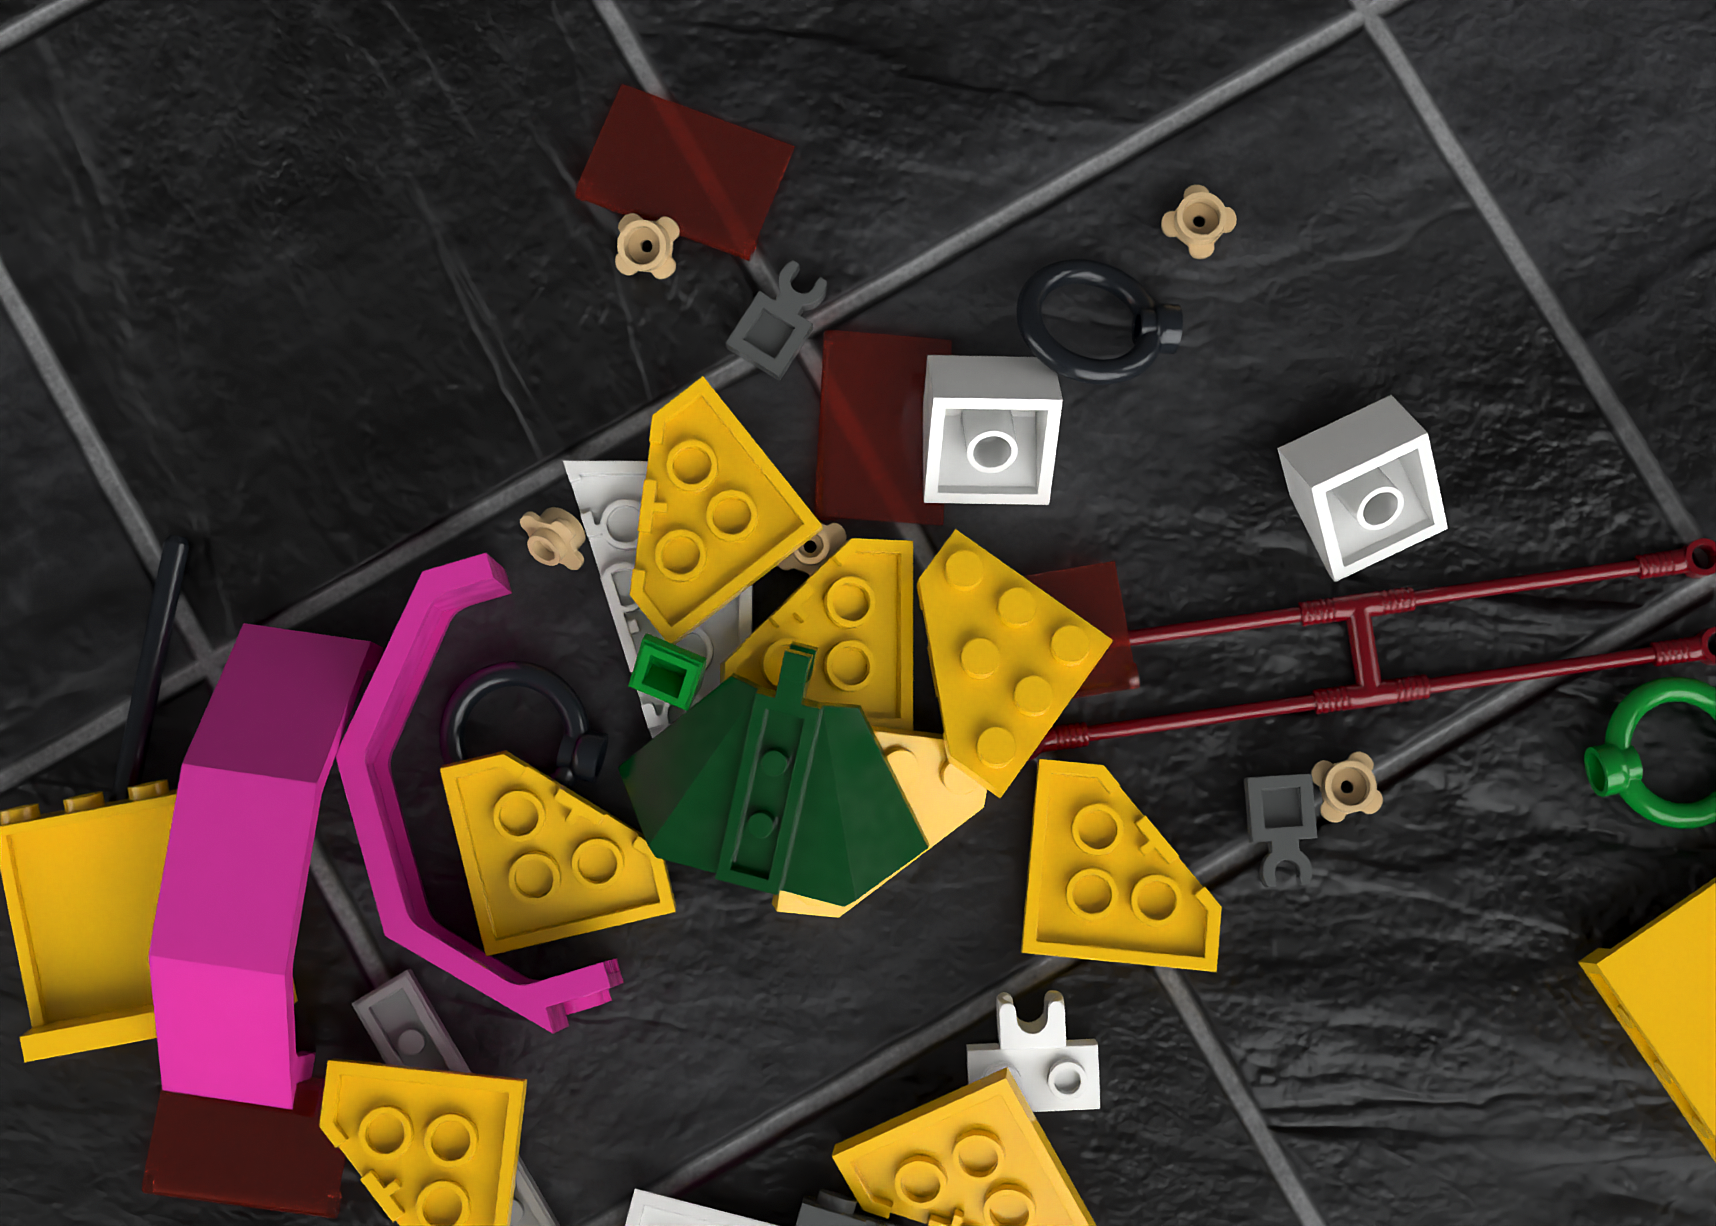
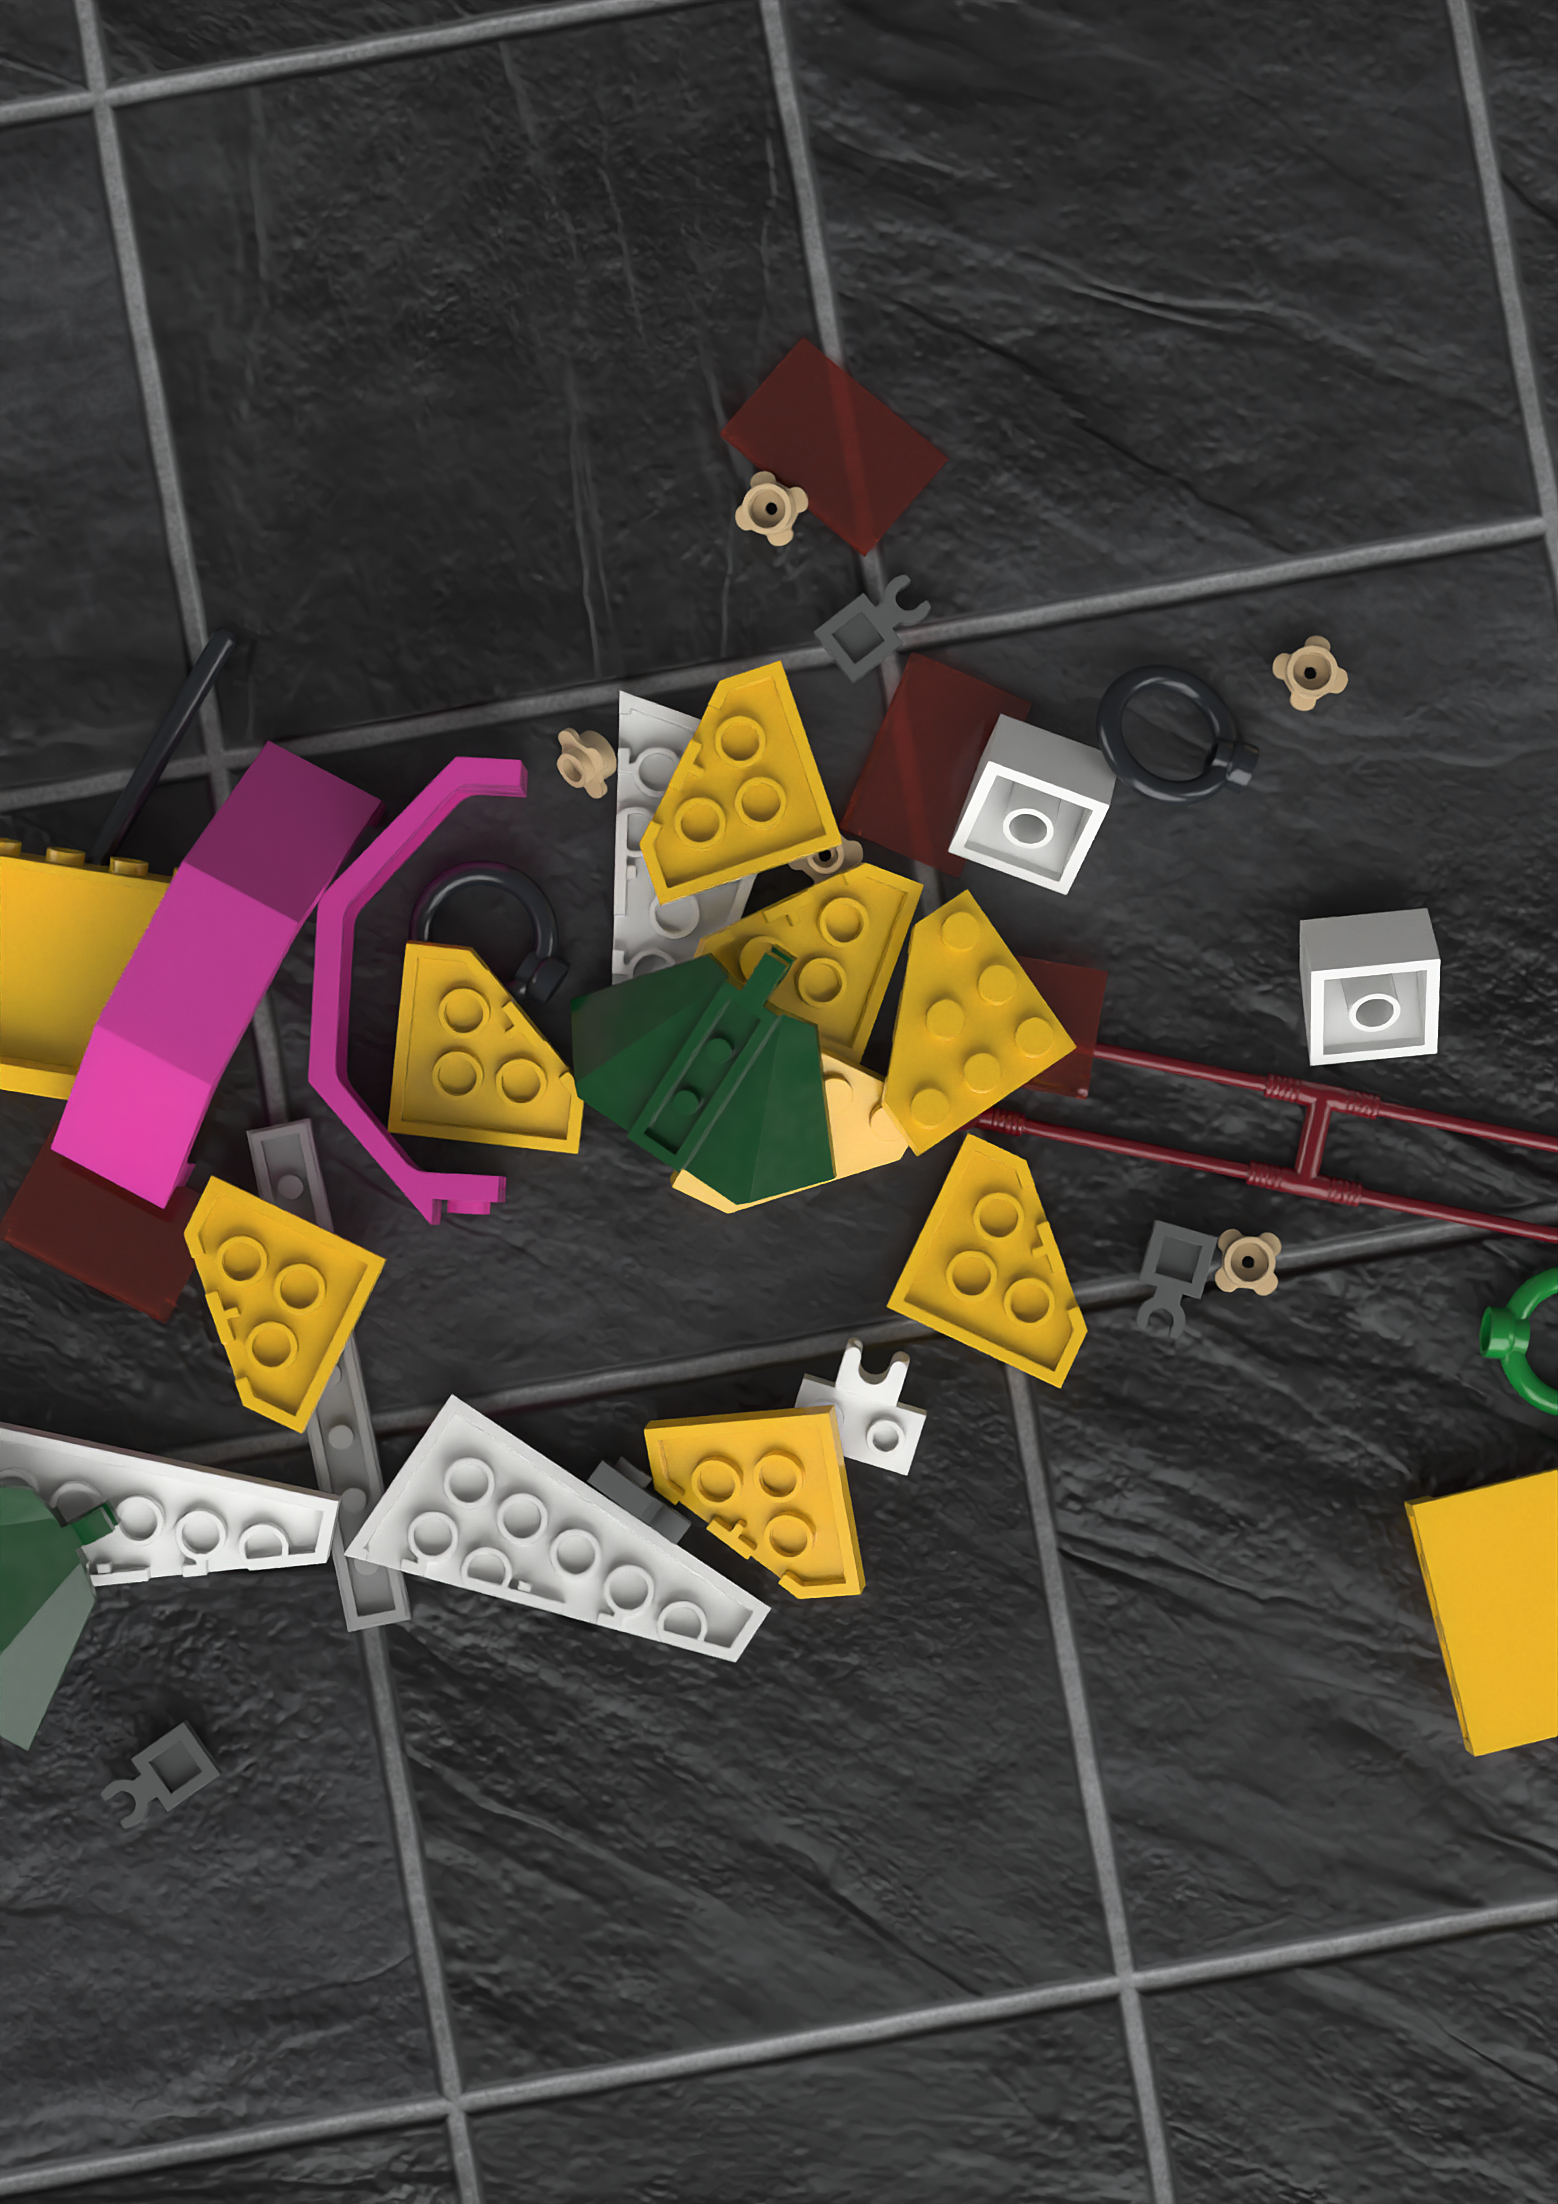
camera: 20 degrees right, 5 degrees up
green slope [628,633,707,711] -> none

